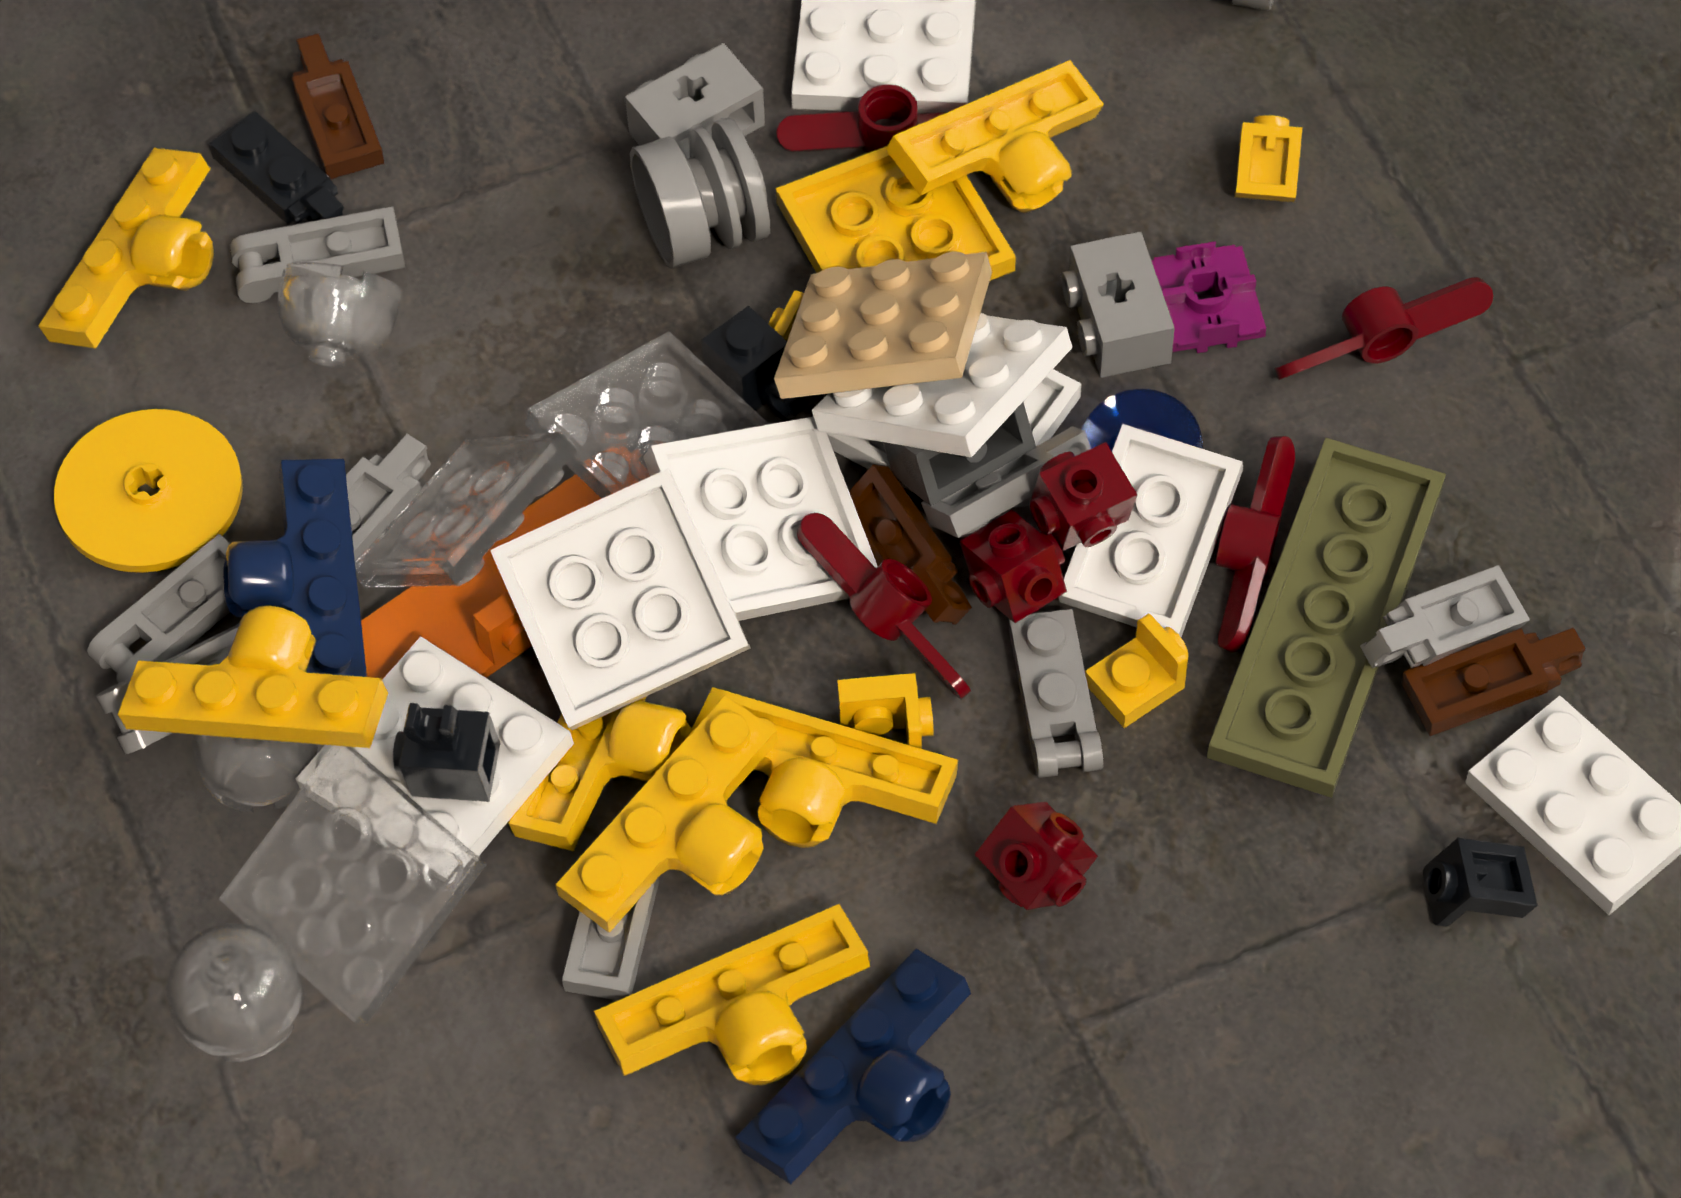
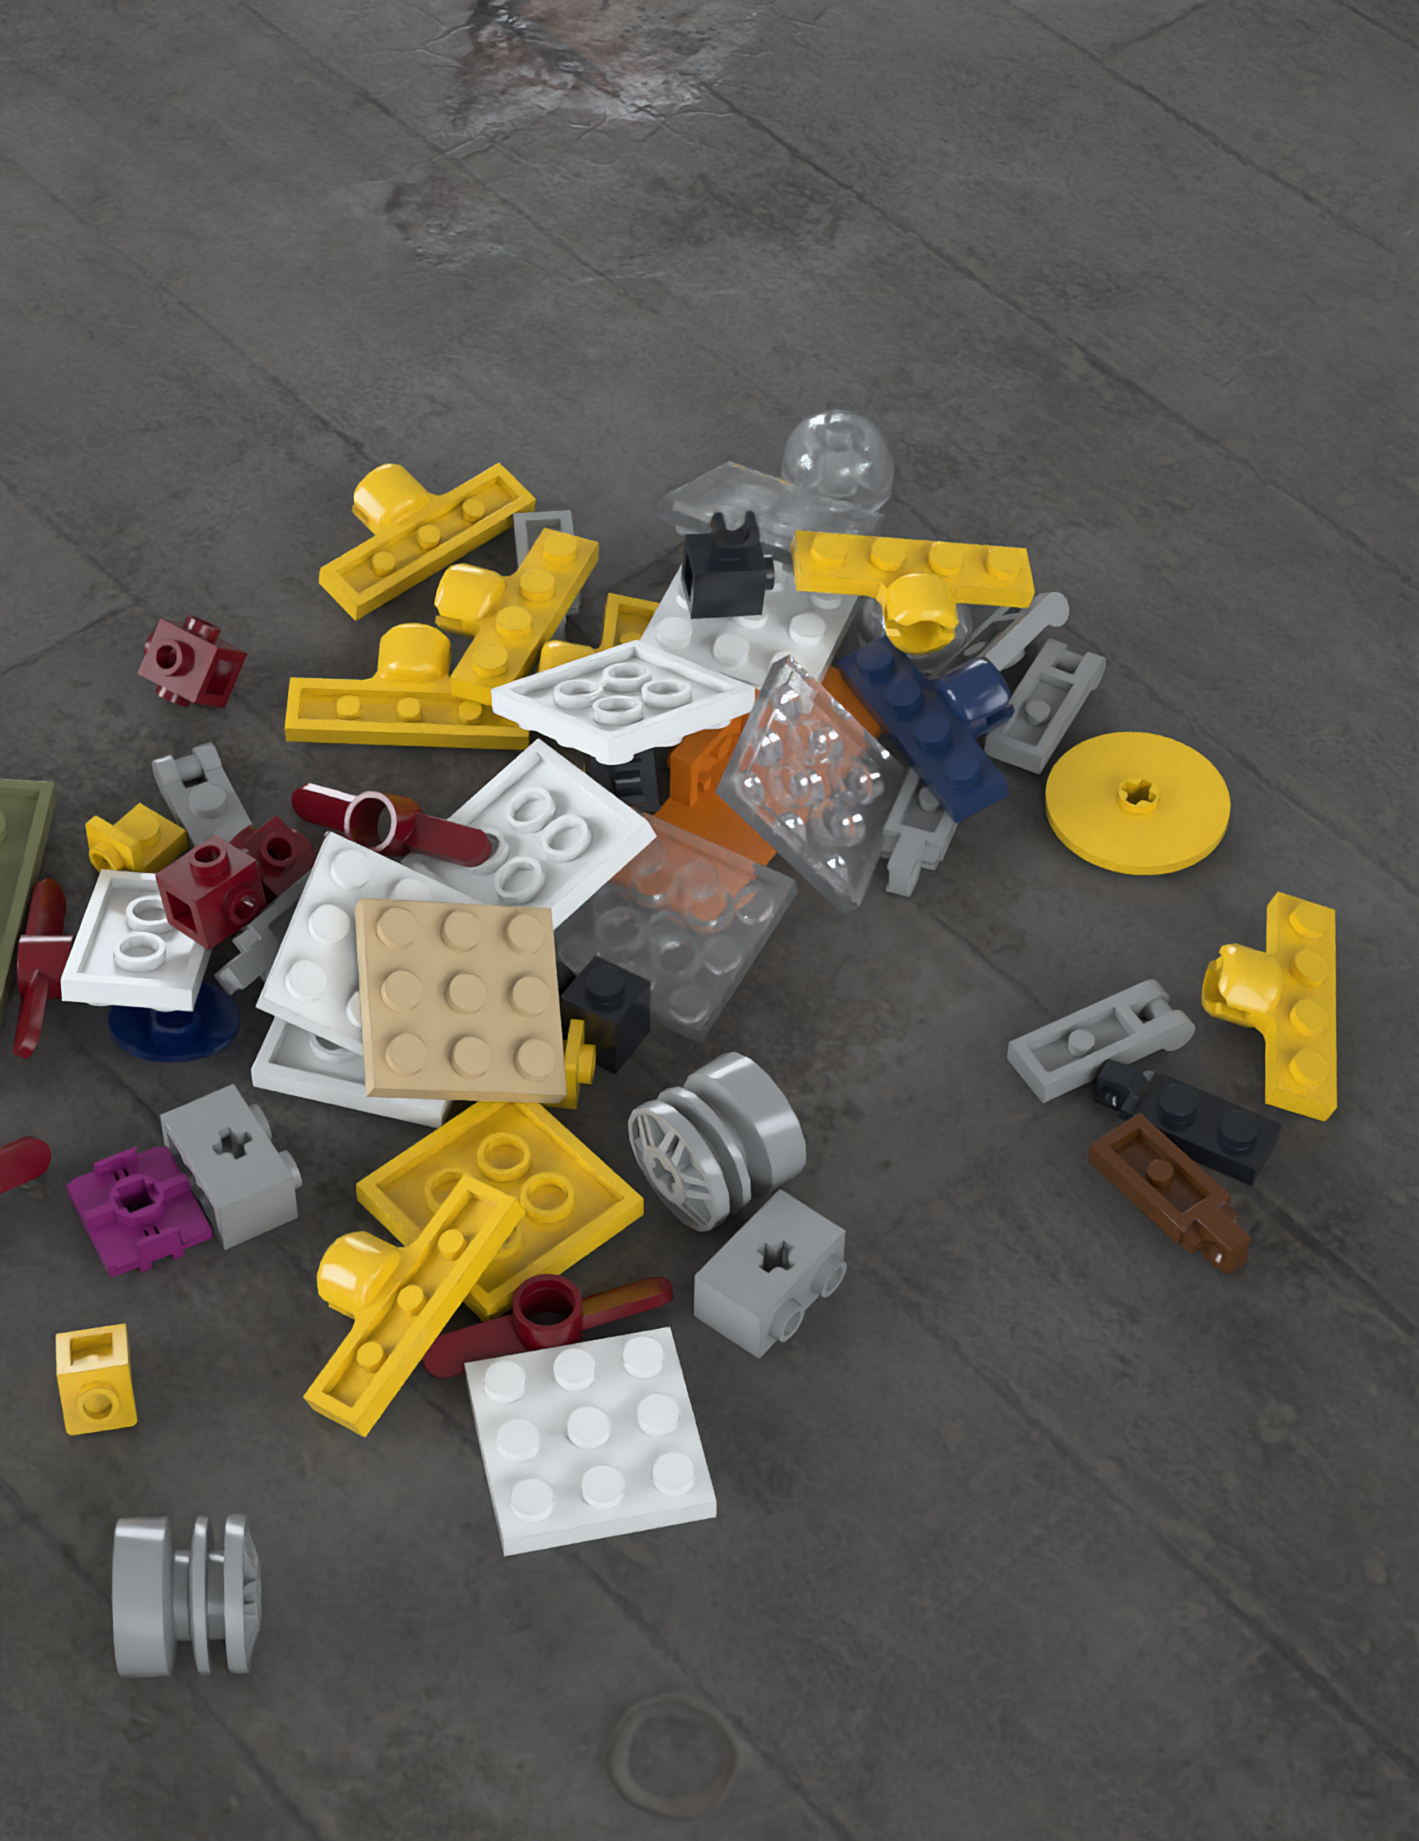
camera: 160 degrees right, 10 degrees down
clear cylinder [278,262,402,368] -> none
dark blue plate [735,949,971,1185] -> none
yellow bracket [837,673,934,749] -> none

